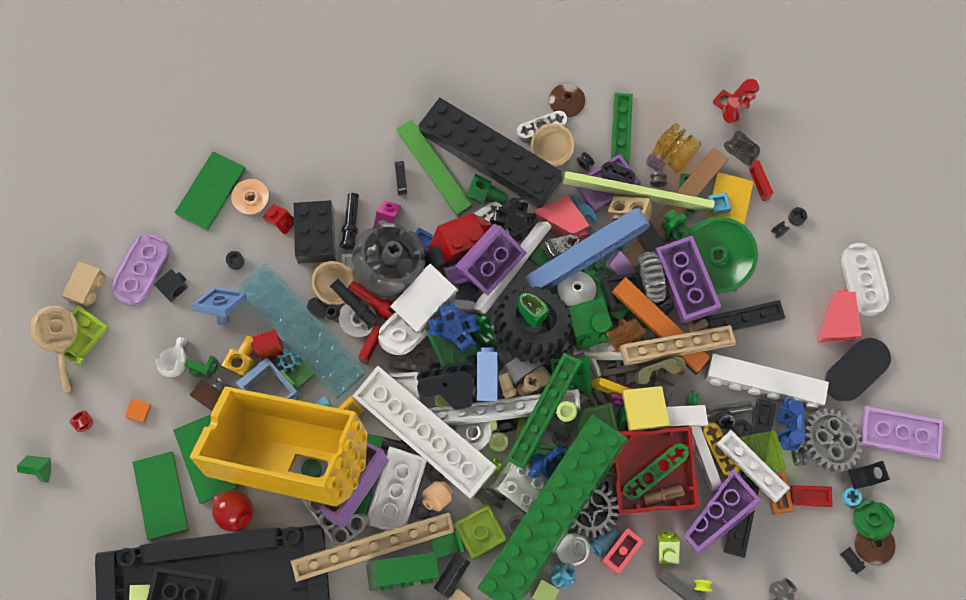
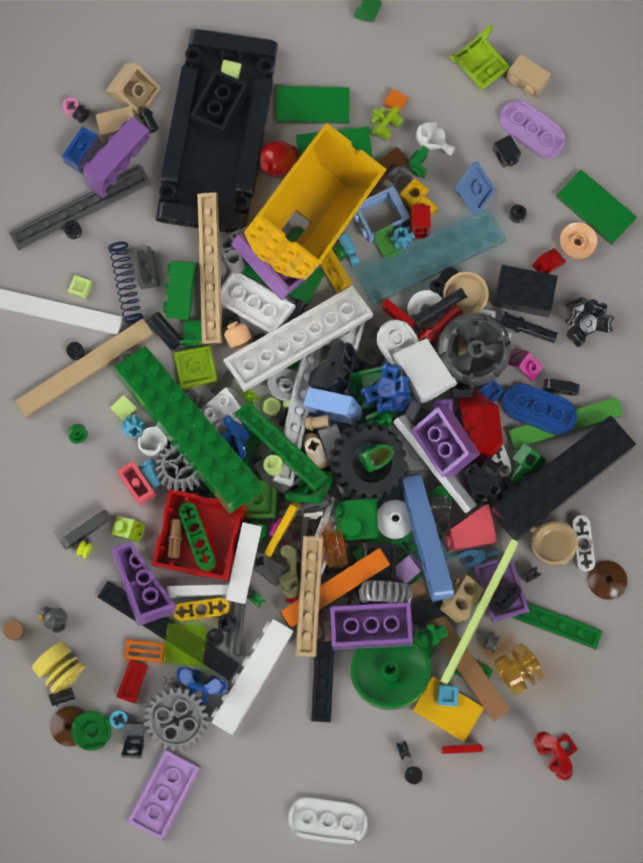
camera: 110 degrees right, 5 degrees up
tan piece [30,306,79,394] -> none
red tile [70,411,93,432] -> none
light yellow tile [622,386,670,431] -> none
tile [646,154,666,172] -> none
white tile [716,430,790,503] -> none
clear smoke piece [724,131,760,165] -> none
coral slope [817,289,862,342] -> none
black tile [824,338,891,402] -> none
none -> light yellow wheel [31,641,85,694]
none -> lime hips [370,106,403,141]
none -> blue tile [502,383,577,435]
none -> black piece [565,297,614,347]

